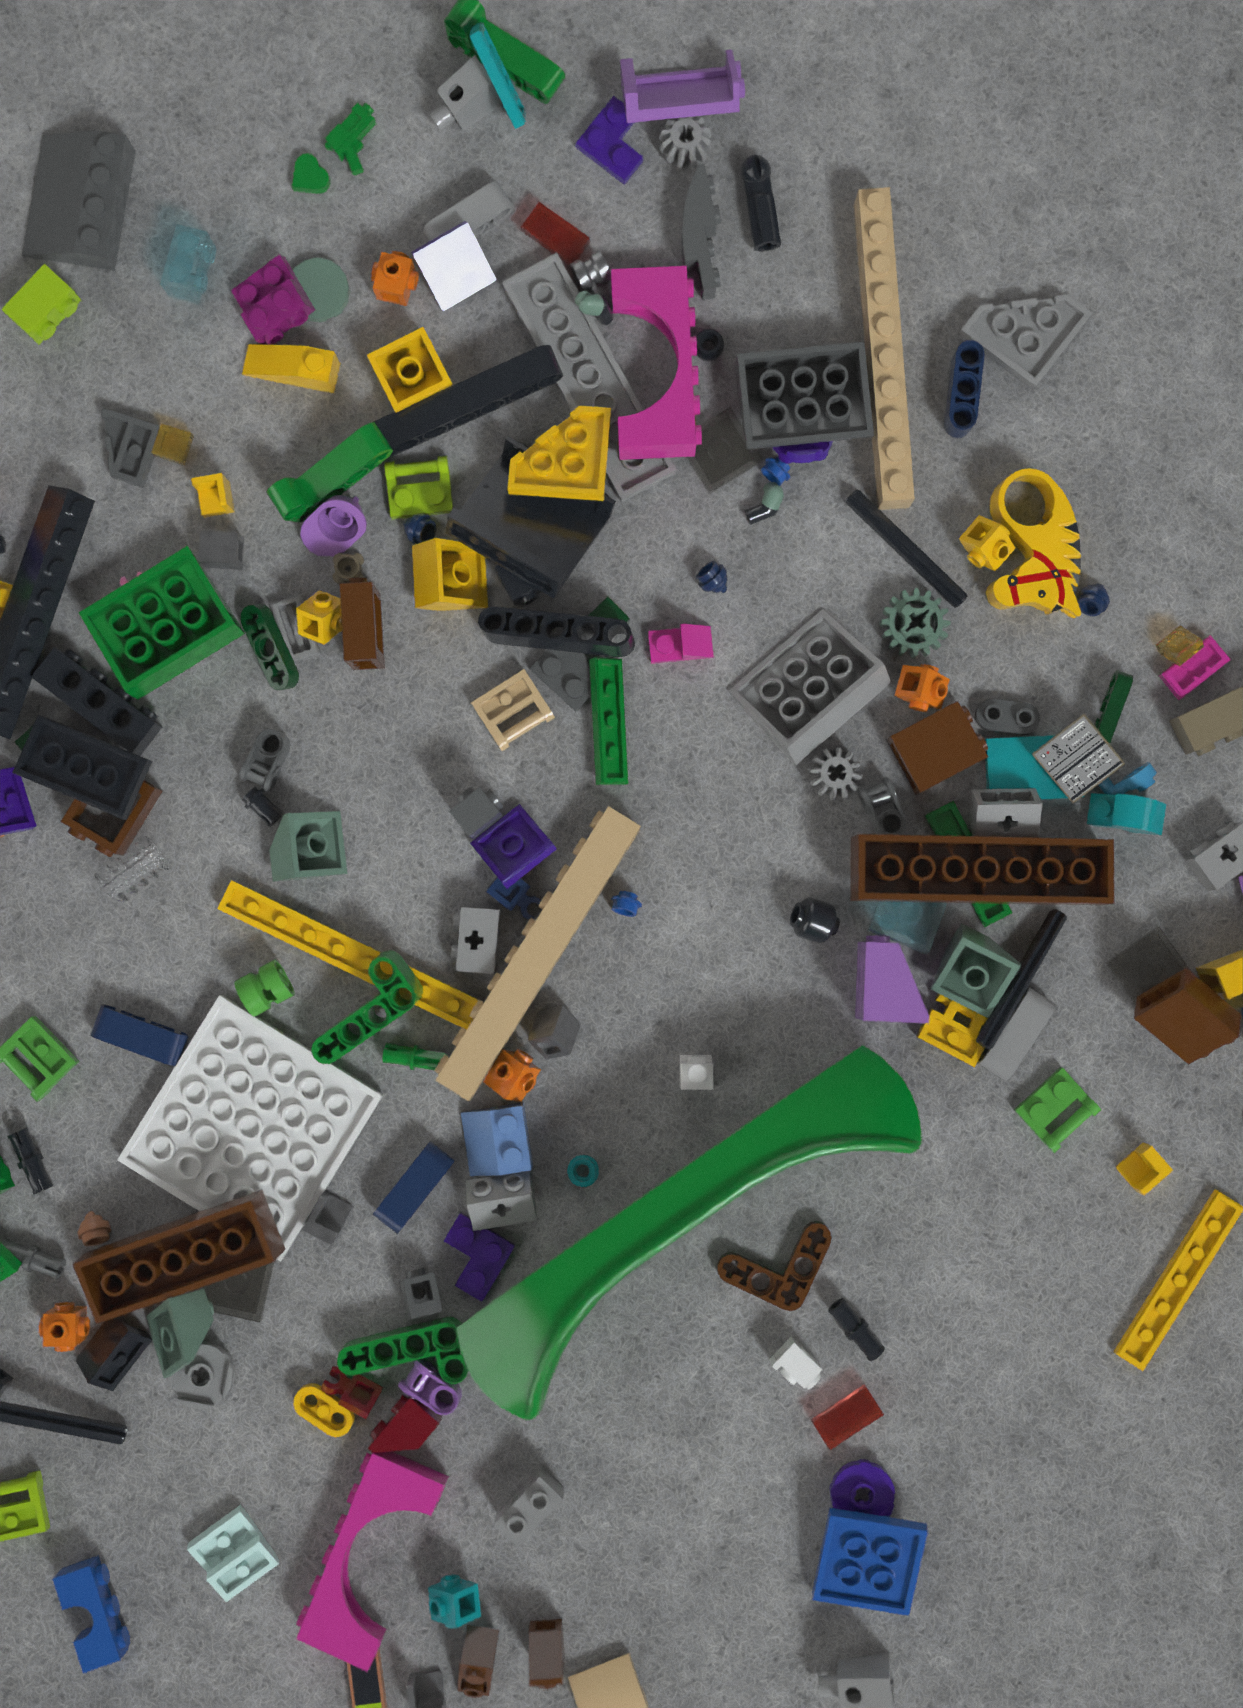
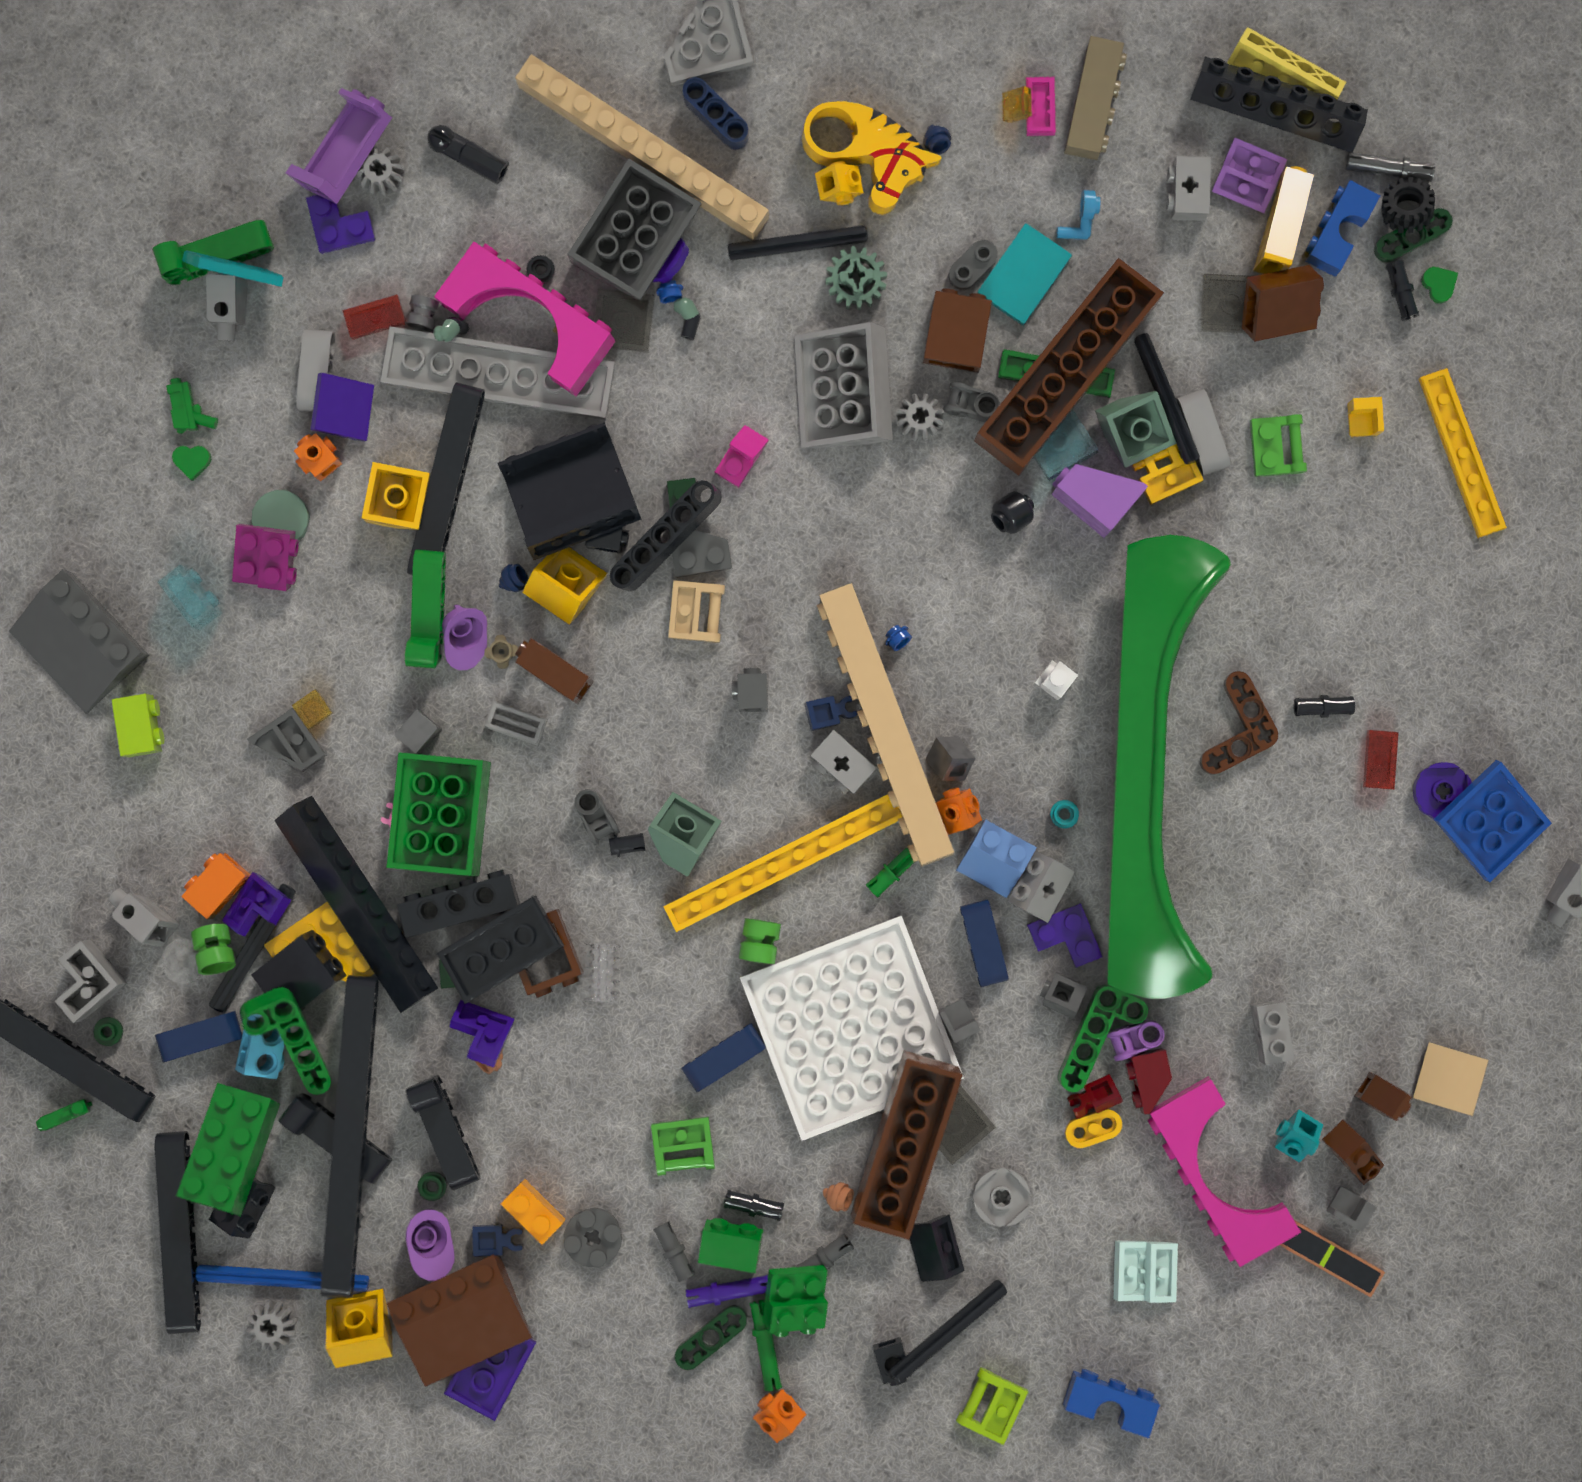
camera: 50 degrees left, 0 degrees up
orange brick [39,1302,90,1352] -> none
sand green slope [146,1289,214,1379] -> none
yellow panel [191,473,235,518] -> none
dark green beam [240,604,299,691] -> none
yellow slope [242,344,340,393] -> none
yellow brick [296,590,342,645] -> none
green beam [311,950,423,1064] -> none
lime plate [384,455,453,519] -> none
dark purple tile [470,804,557,889] -> none
yellow plate [507,406,611,501] -> none
green tile [589,657,628,785] -> none
dark grey slope [682,164,721,300] -> none
dark blue plate [696,561,728,593] -> none
white brick [769,1336,822,1390] -> none
orange brick [894,664,950,712] -> none
light grey brick [969,788,1042,838] -> none
light grey tile [1032,713,1125,803] -> none
teal brick [1086,793,1167,836] -> none
dark green beam [1094,670,1133,743] -> none

